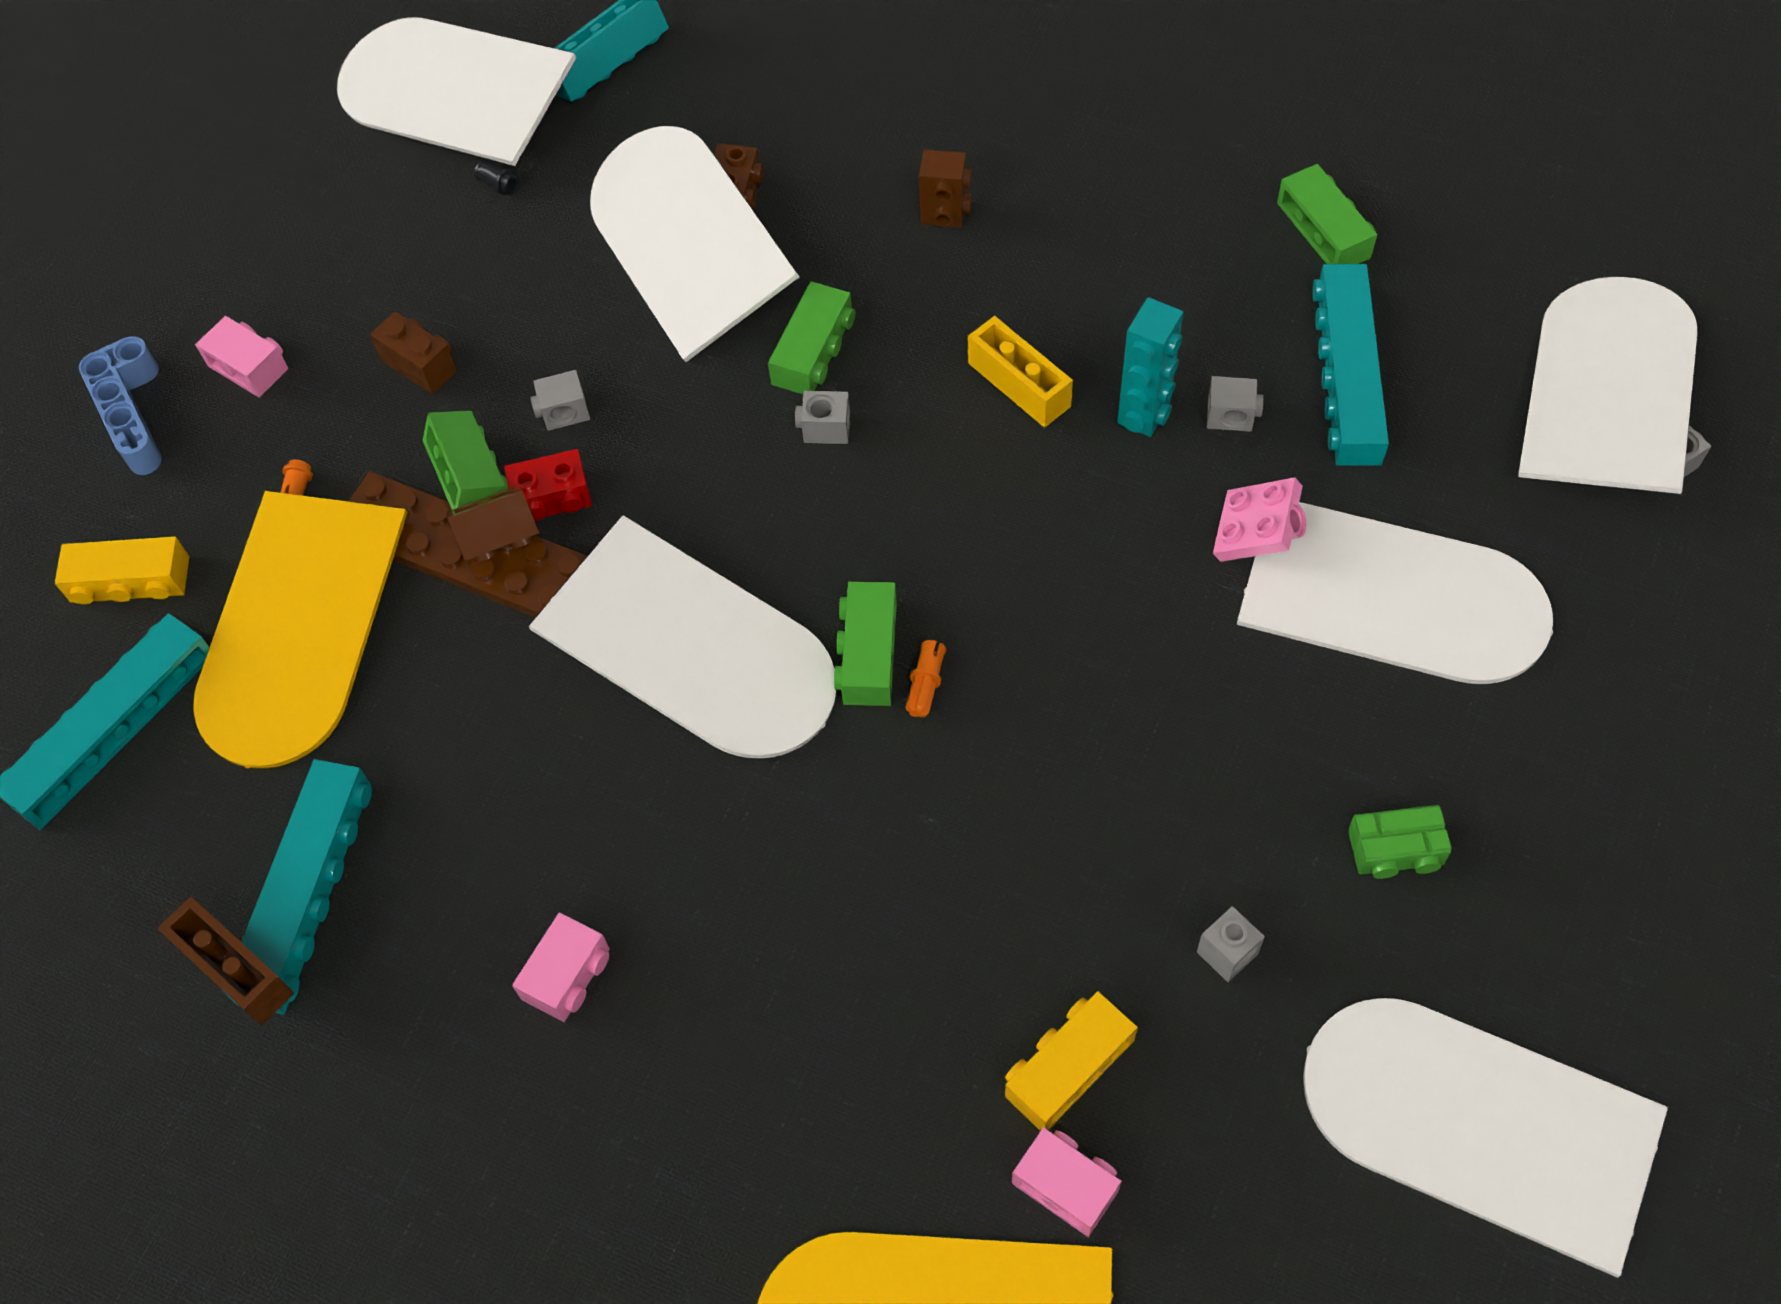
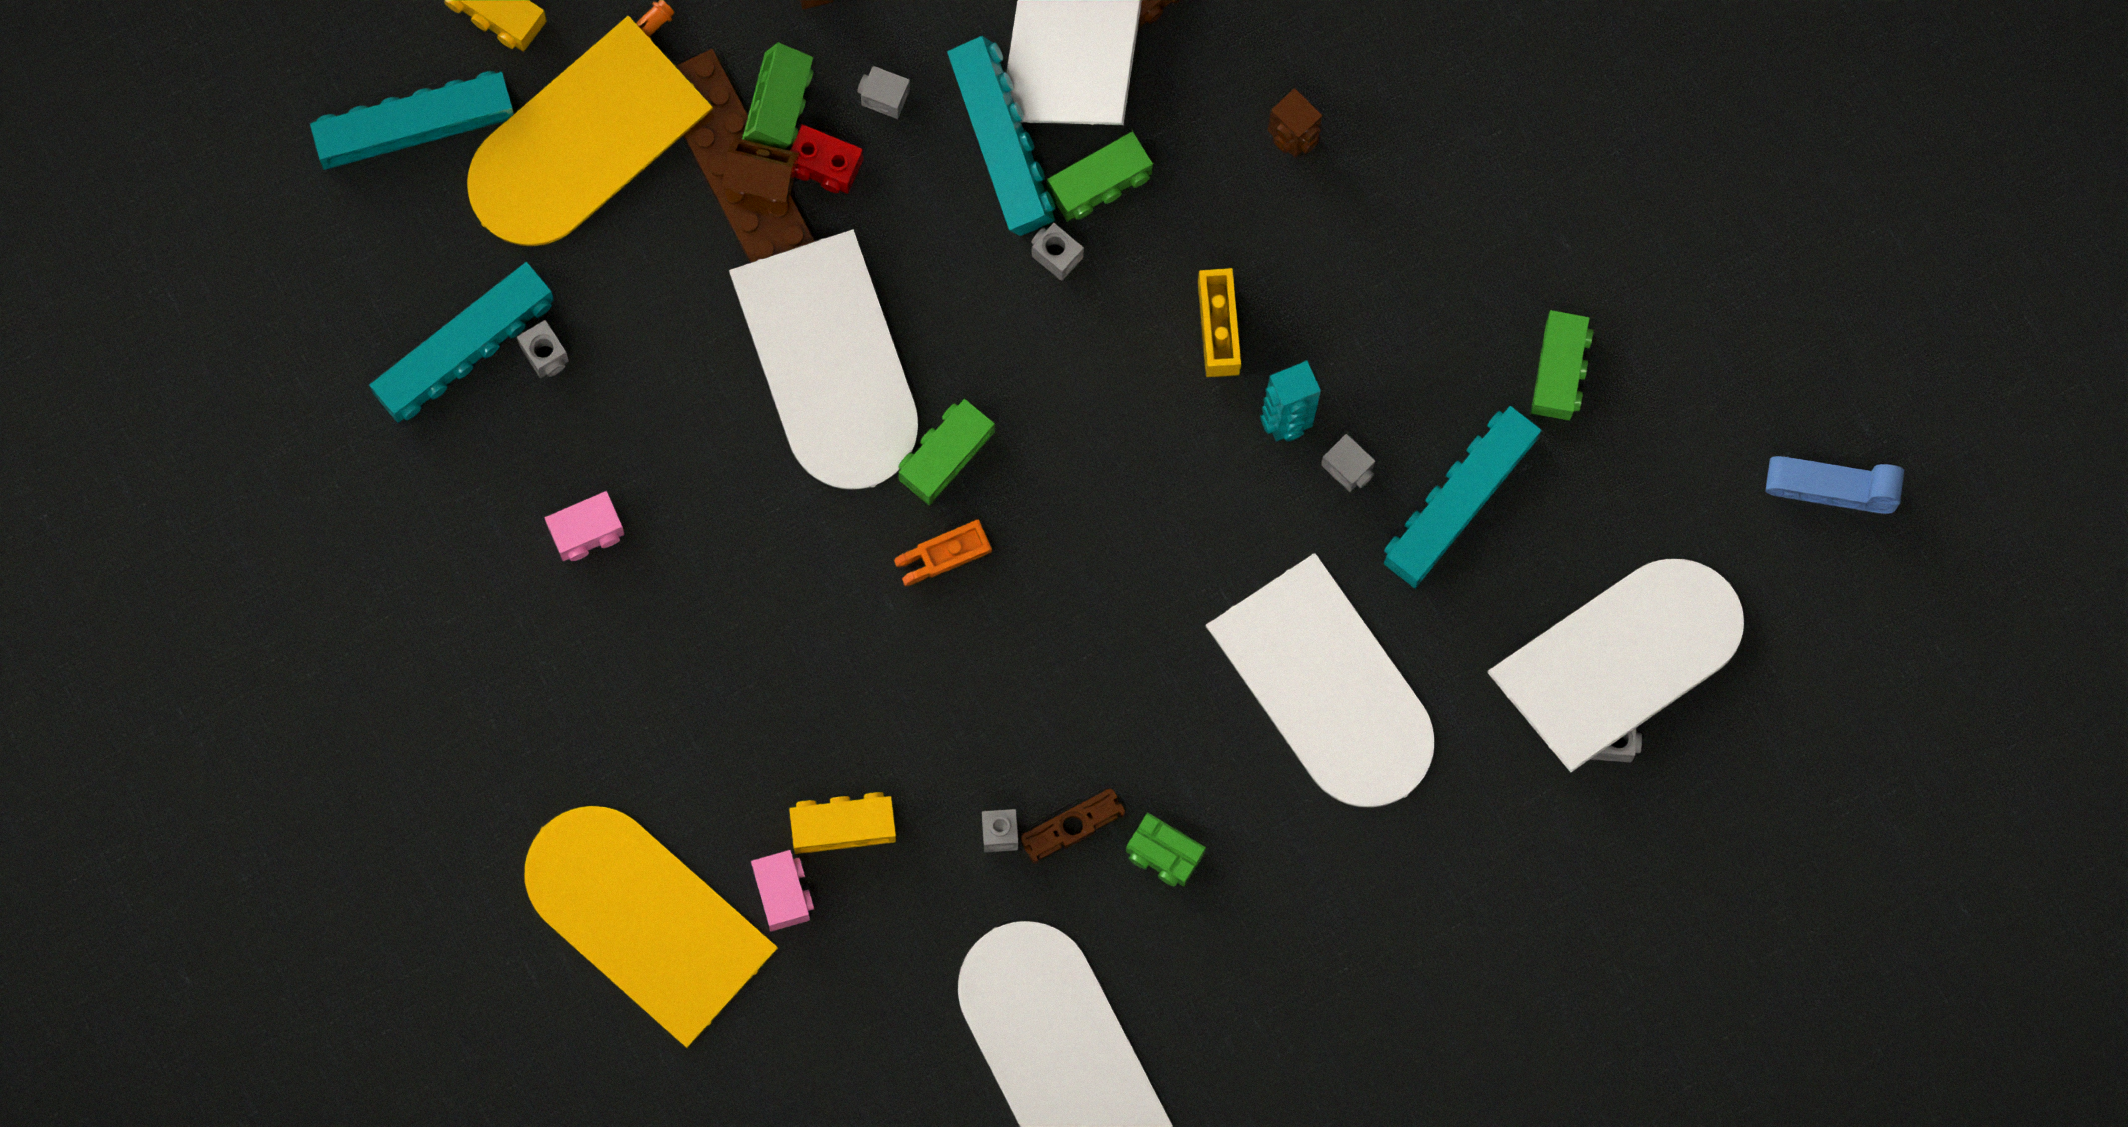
camera: 30 degrees right, 15 degrees up
reddish brown brick [157,897,295,1026] -> none
orange axle [905,640,947,717] -> none
bright pink plate [1213,477,1307,562] -> none
none -> light grey brick [517,320,569,378]
none -> orange hinge [894,519,992,586]
none -> teal brick [947,36,1055,236]
none -> reddish brown piece [1021,789,1125,864]
none -> medium blue beam [1765,456,1904,514]

